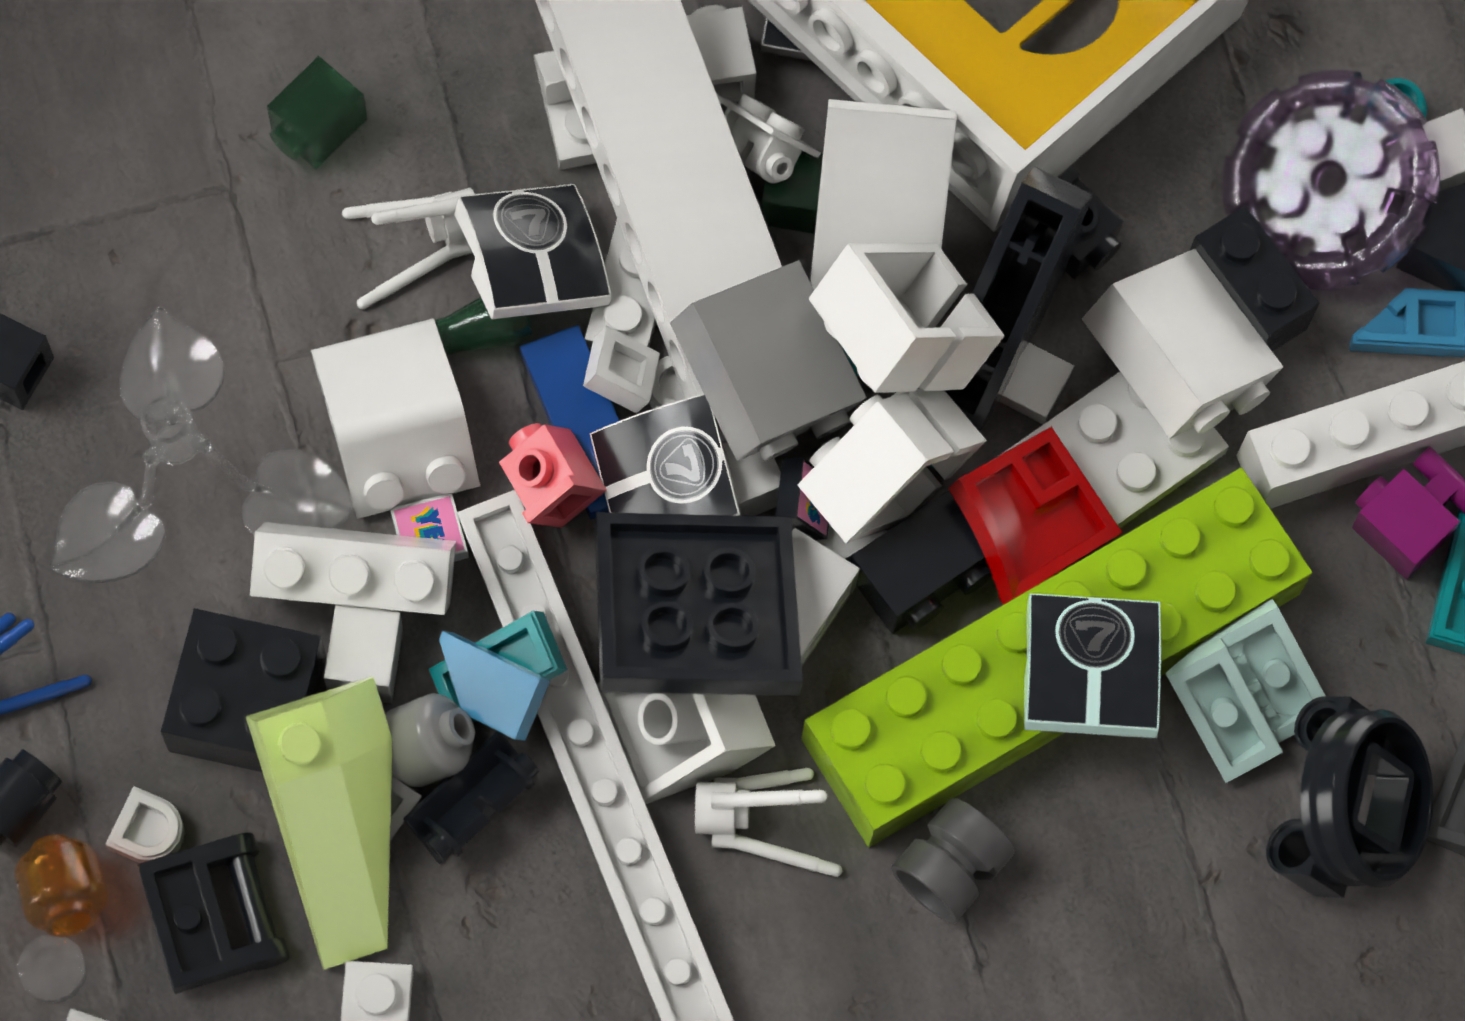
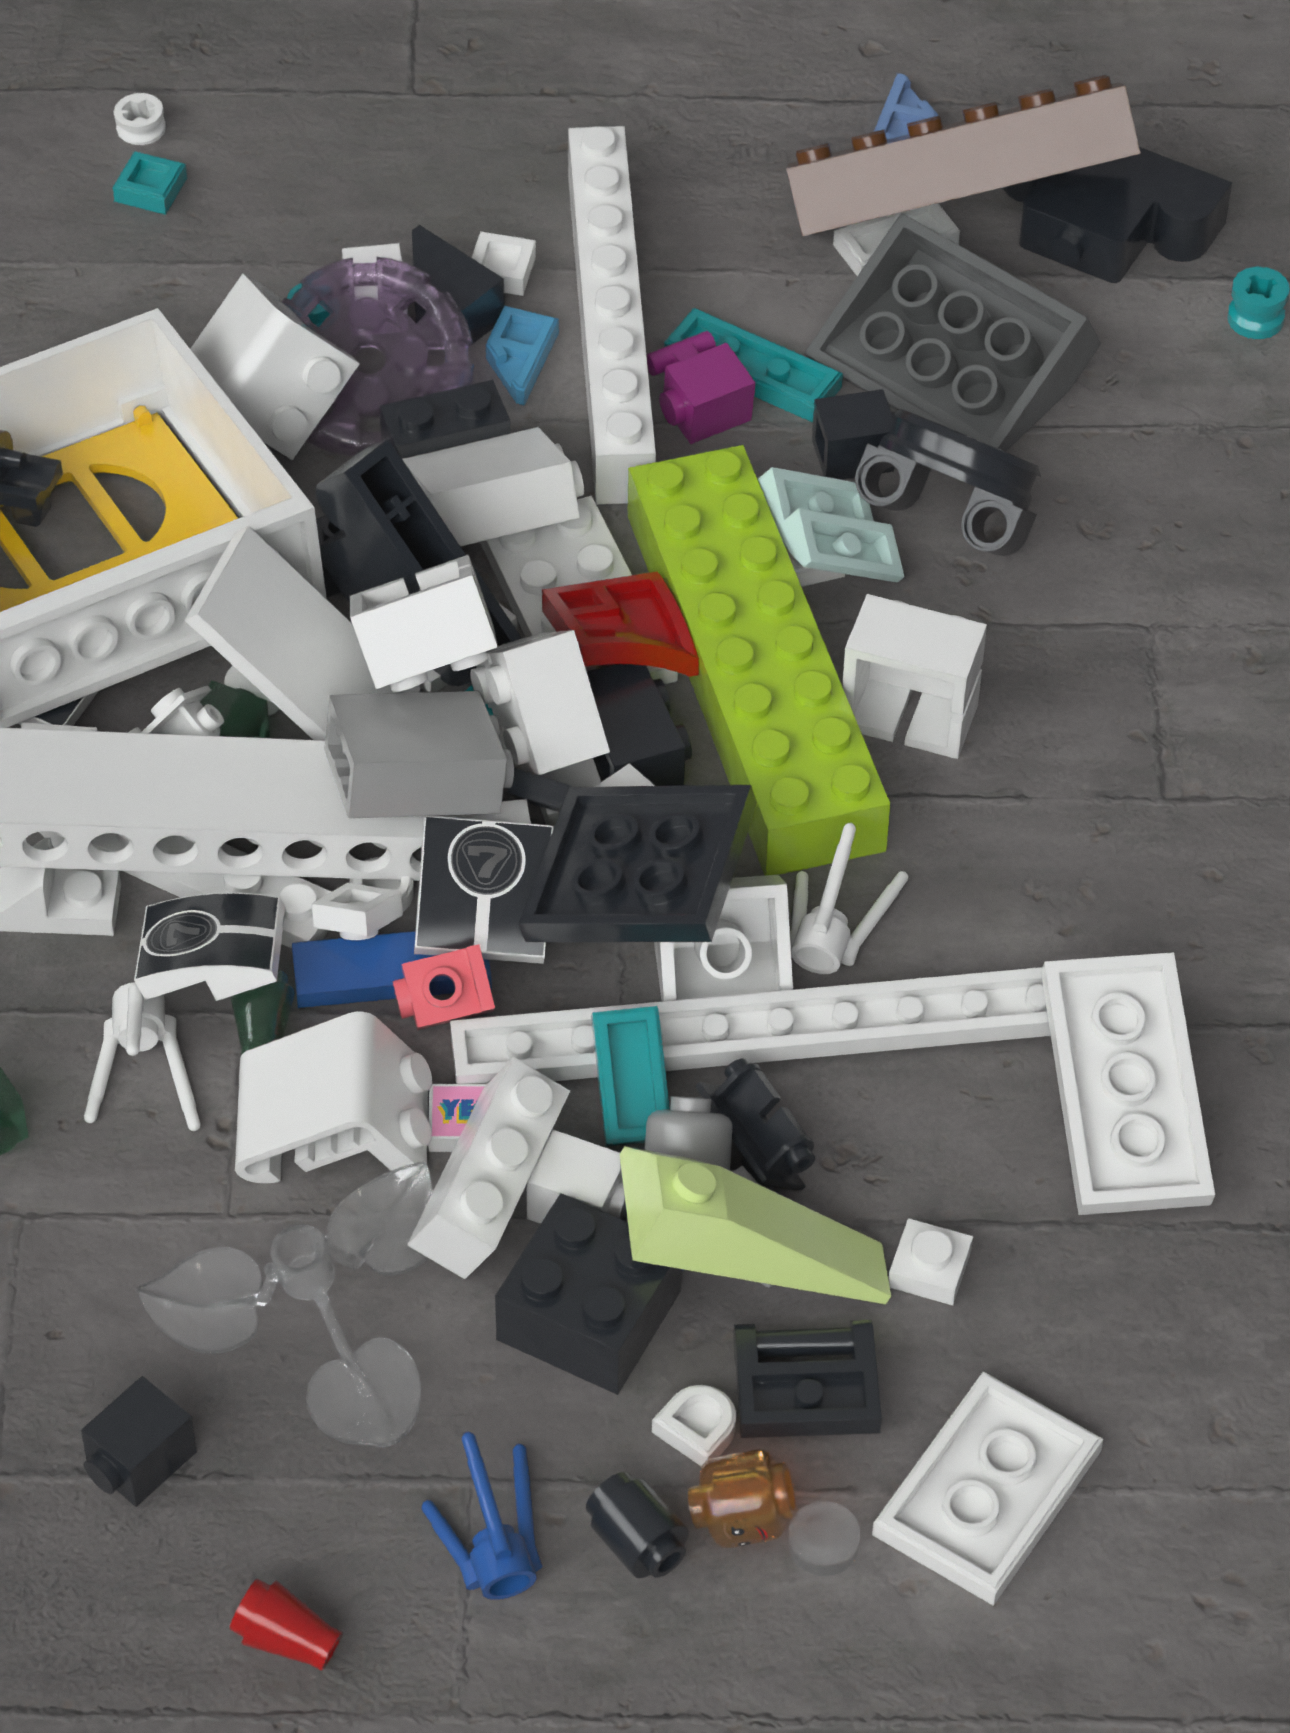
camera: 70 degrees left, 20 degrees down
dark azure tile [439,631,550,740] -> none
flat silver wheel [891,798,1015,923] -> none
black slope [1024,593,1161,738] -> none
none -> white piece [190,273,359,460]
none -> black brick [812,389,897,480]
none -> white piece [842,594,987,759]

